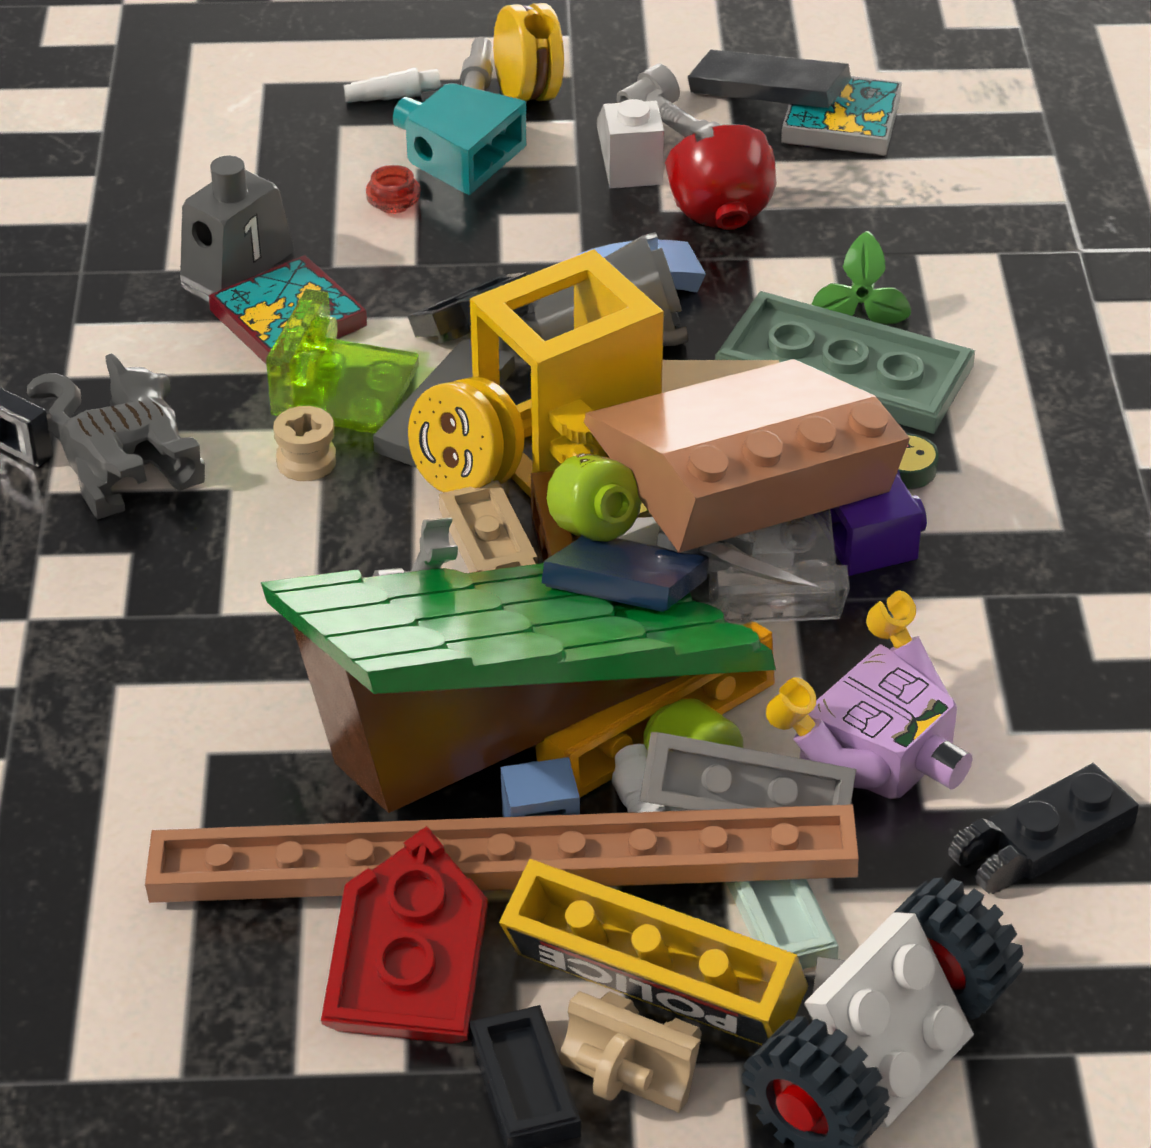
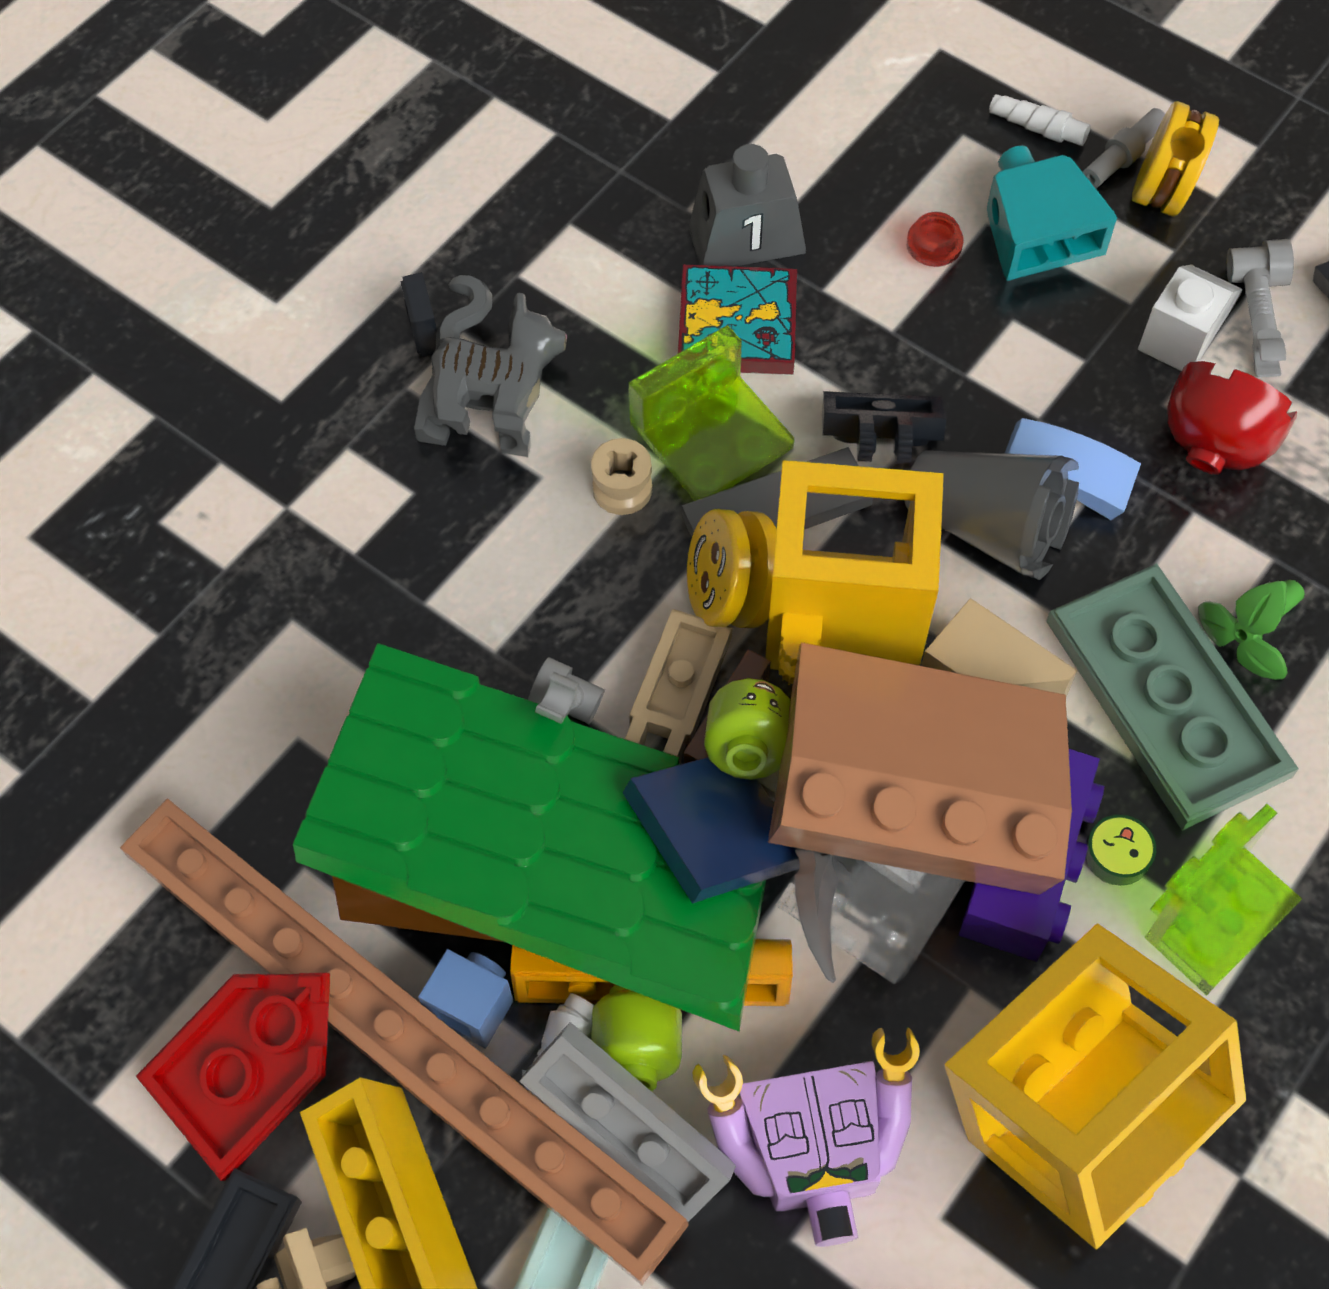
camera: 40 degrees right, 20 degrees up
none -> yellow piece [944,923,1246,1250]
none -> clear neon green bracket [1144,804,1302,996]

